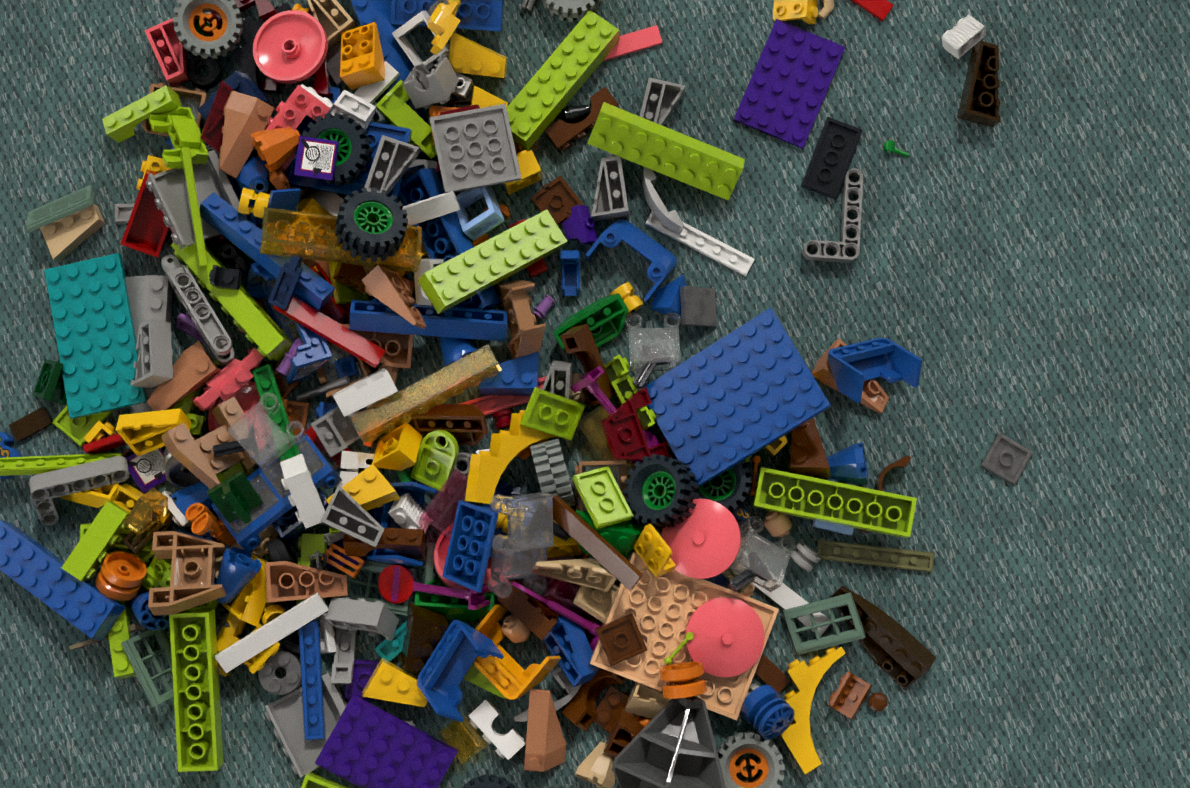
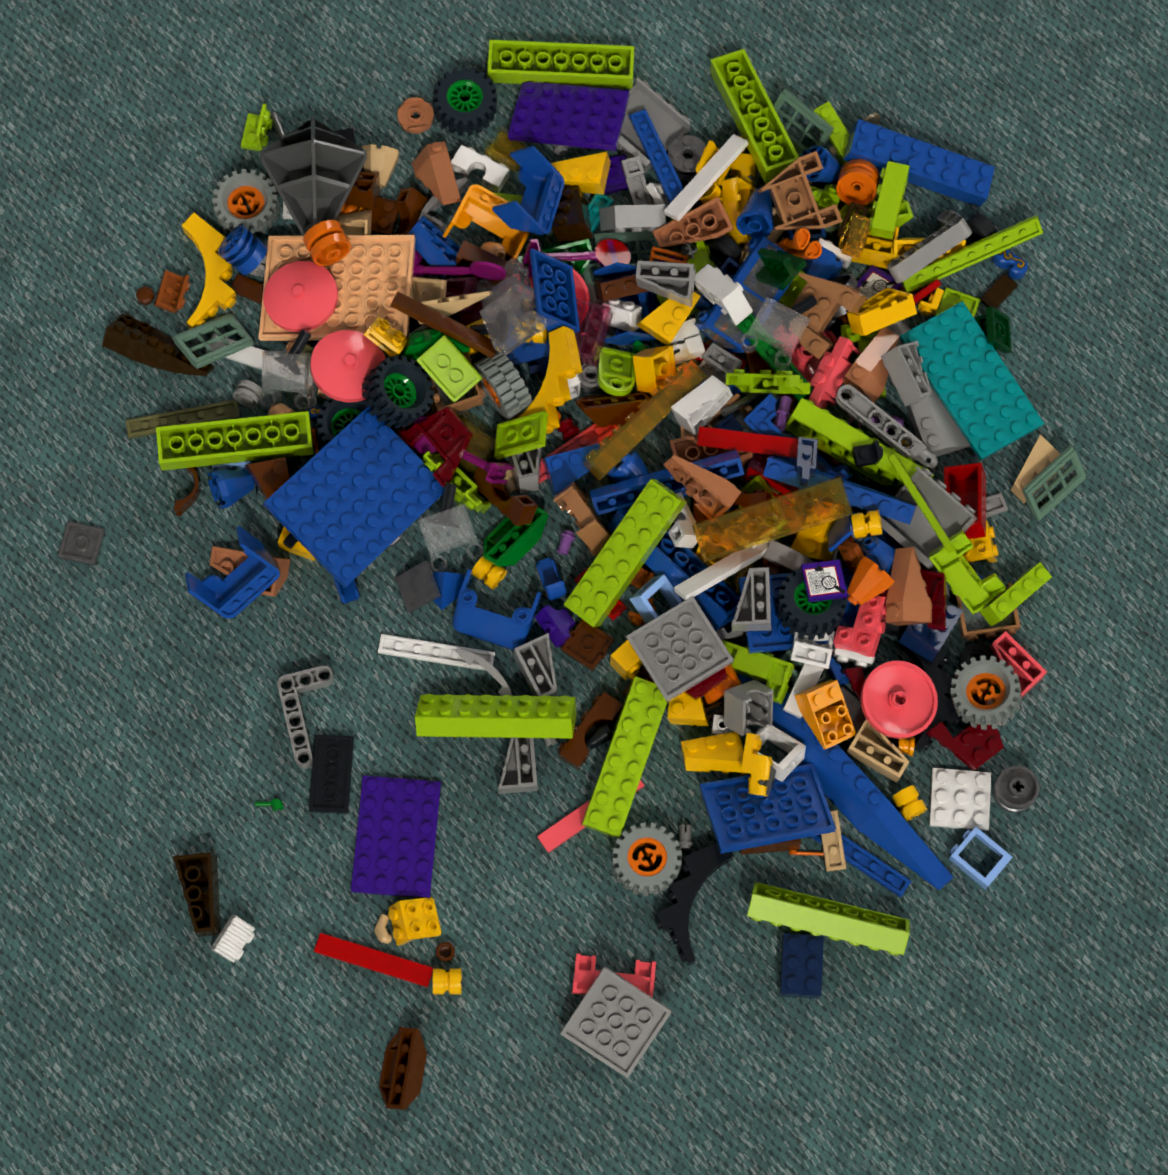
camera: 160 degrees right, 10 degrees down
black wheel [335,188,408,262] -> none
reddish brown tile [595,613,647,666] -> none
lime hinge [664,632,694,665] -> none
none -> lime bracket [726,369,810,394]
none -> black tyre [966,213,997,242]

